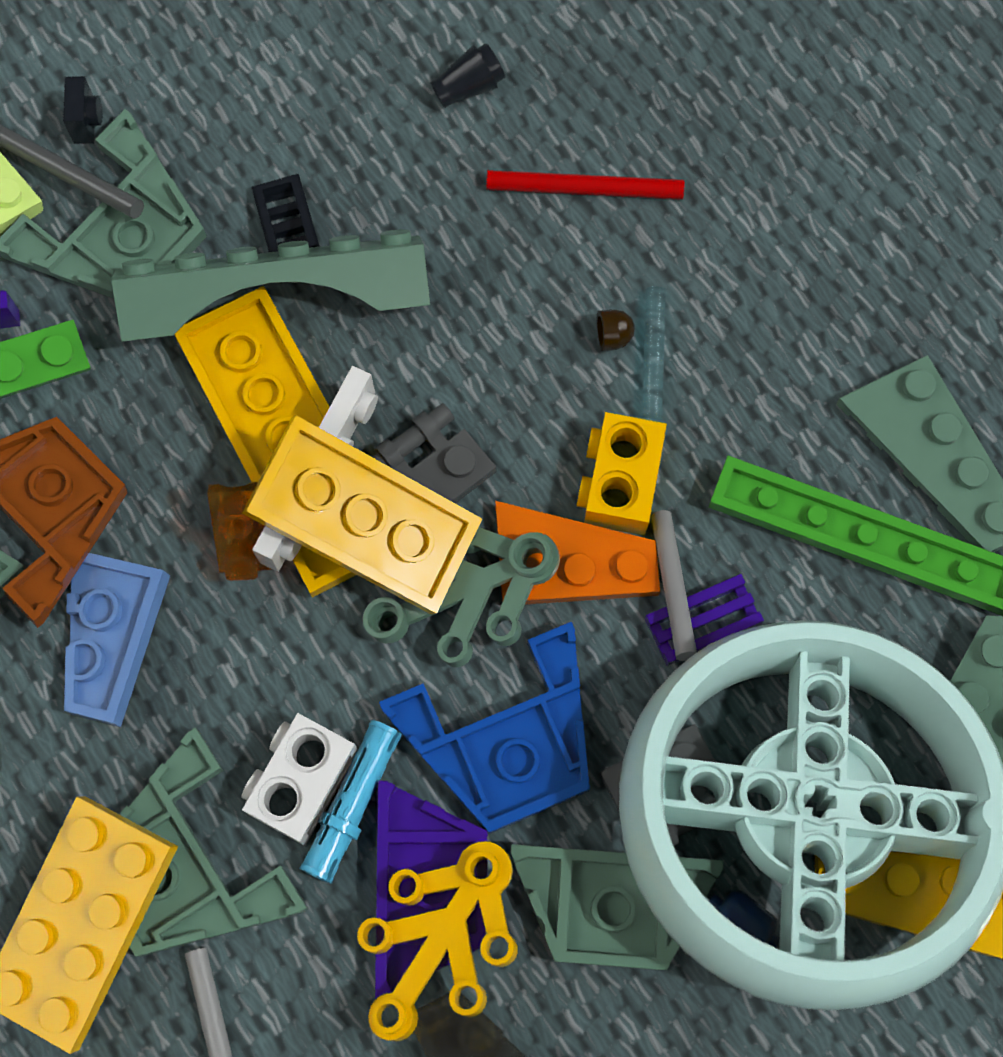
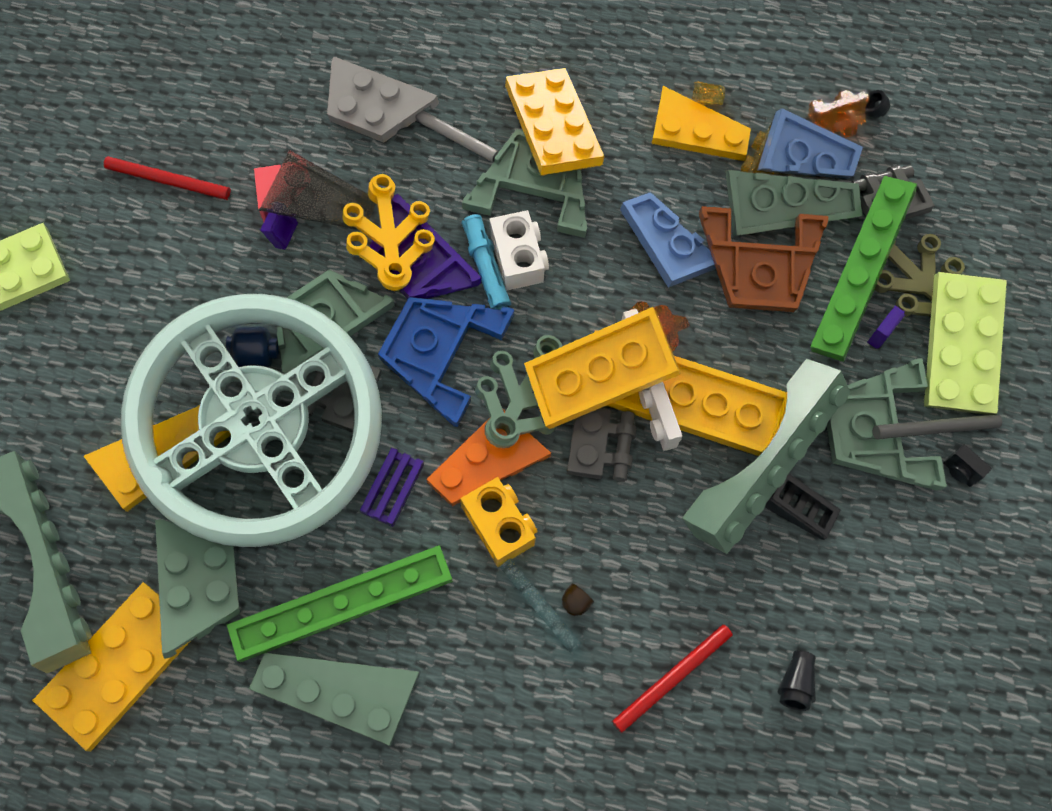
camera: 135 degrees right, 5 degrees down
light grey bar [651,510,697,661] -> none

